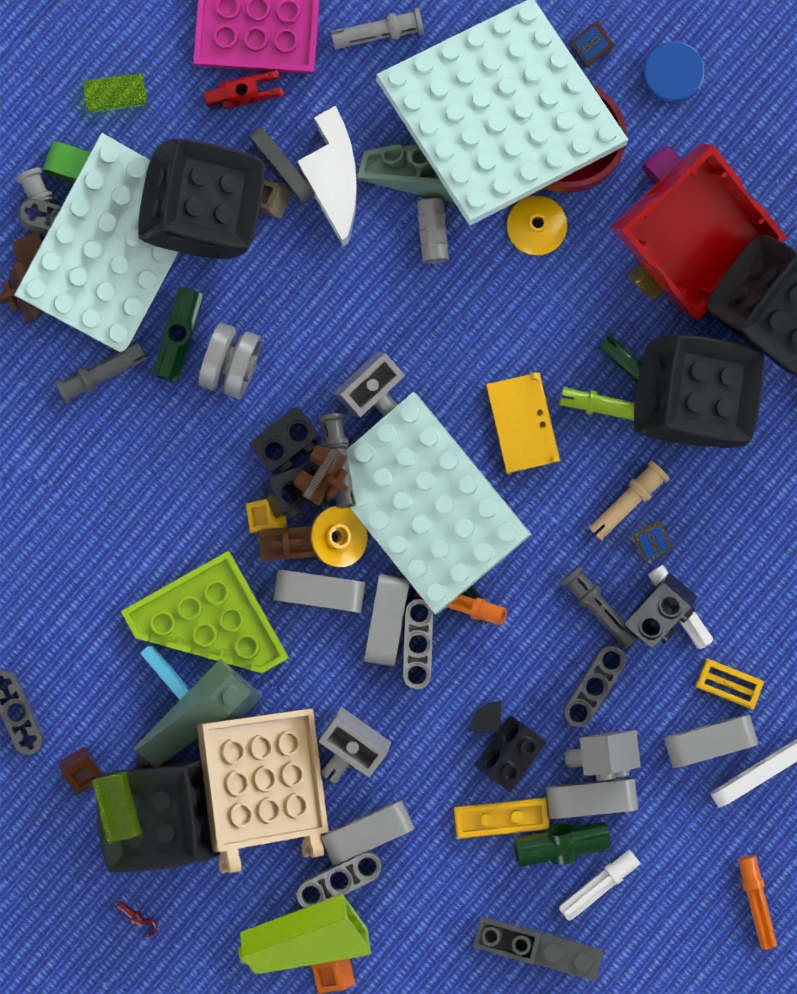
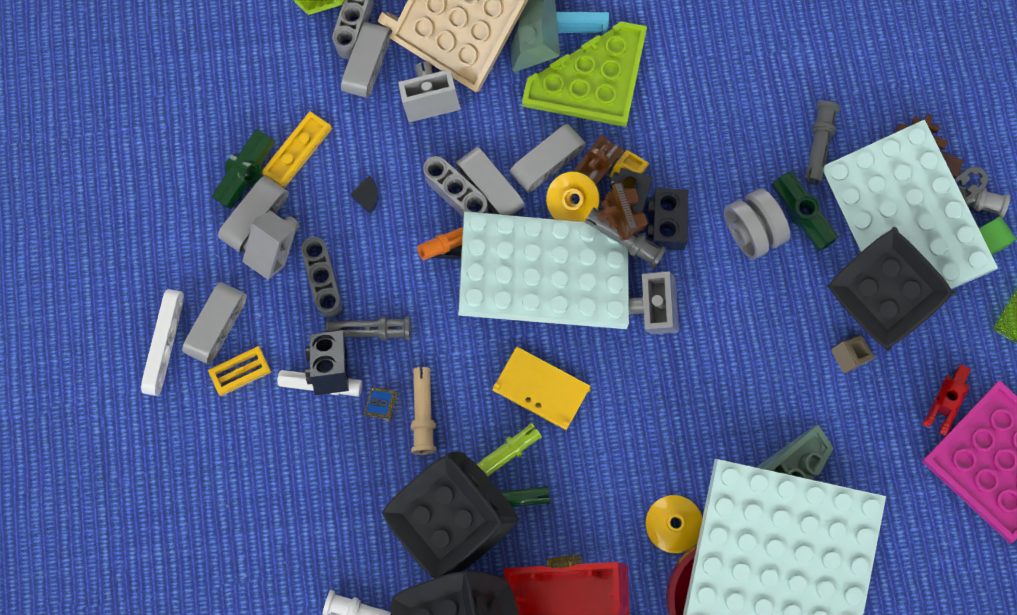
camera: 135 degrees right, 10 degrees down
dark grey beam [248,127,315,204] -> none
white slope [297,106,357,246] -> none
light grey pin [331,7,424,50] -> none
light grey axle [417,198,449,264] -> none
dark grey slope [473,916,605,982] -> none
black brick [474,715,547,792] -> none
white axle [559,850,641,921] -> none
orange axle [737,855,777,950] -> none

